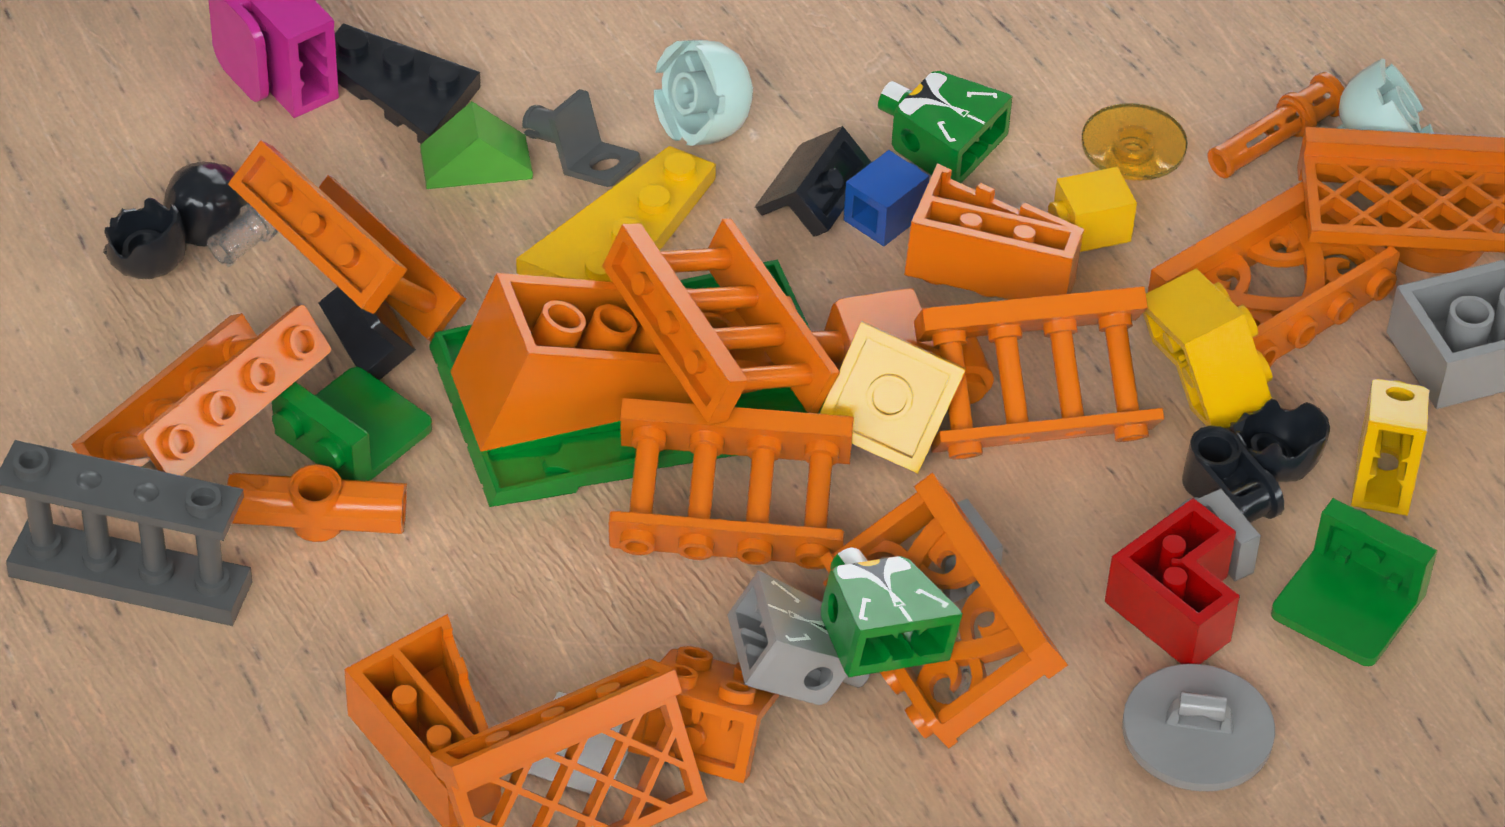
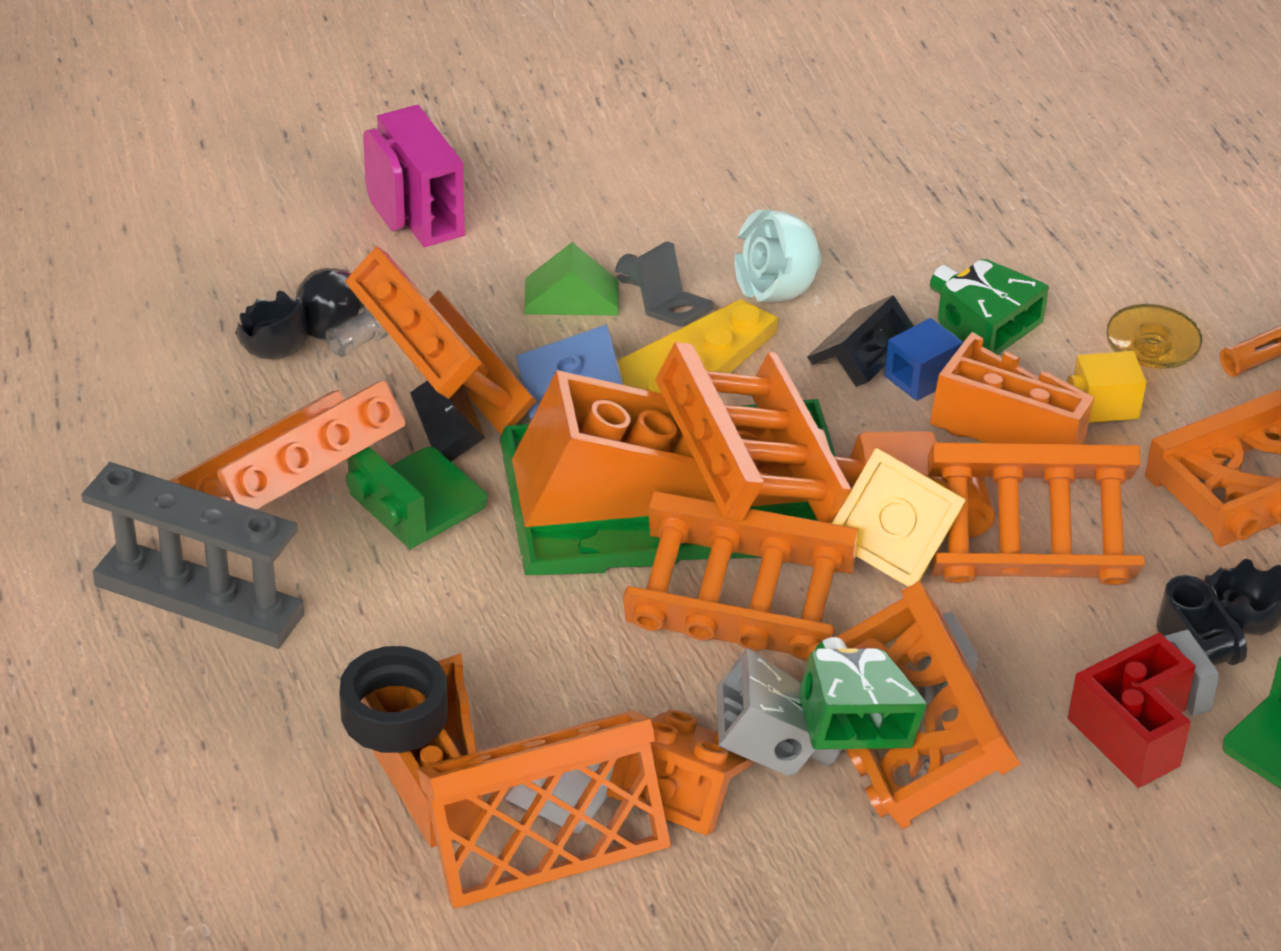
camera: 10 degrees right, 5 degrees down
orange piece [227,464,407,542] -> none
black wing [335,23,480,144] -> none
light grey shield [1122,664,1275,791] -> none
yellow brick [1143,268,1273,428] -> none
none -> black tyre [339,646,448,753]
none -> medium blue plate [516,324,624,420]

